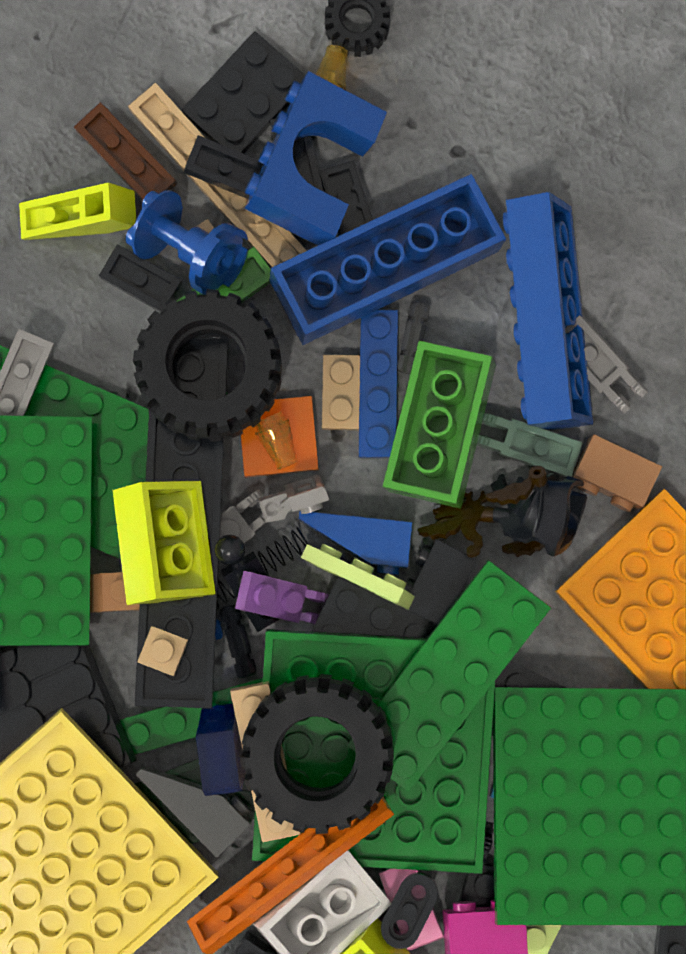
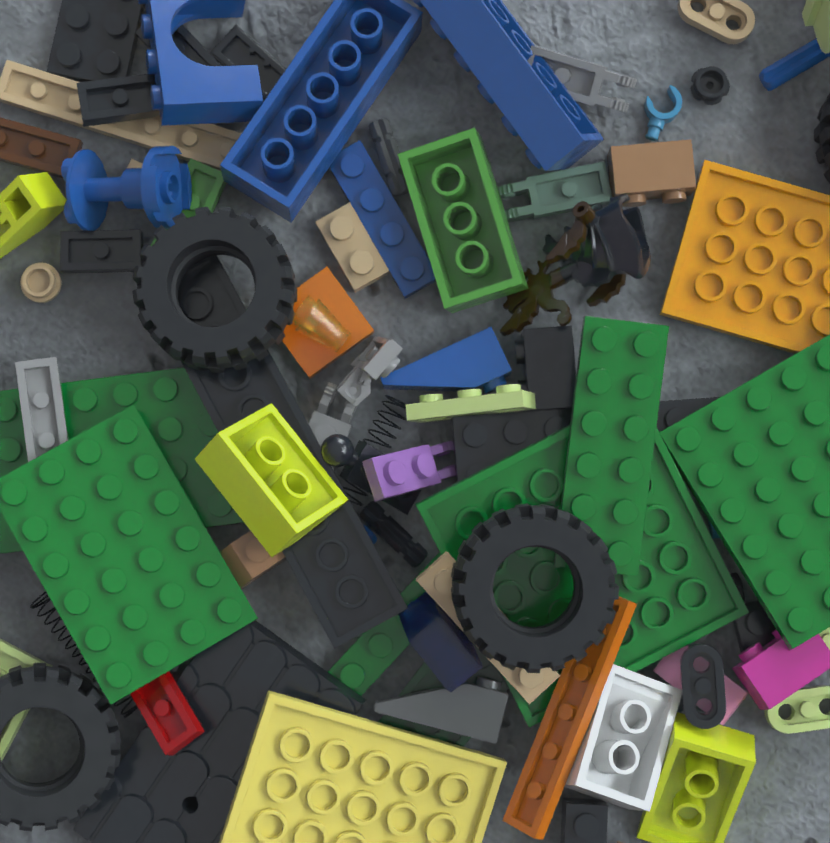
camera: 25 degrees left, 0 degrees up
tan plate [138,626,189,676] -> none
none -> tan plate [20,262,62,303]
none -> dark azure piece [644,85,682,142]

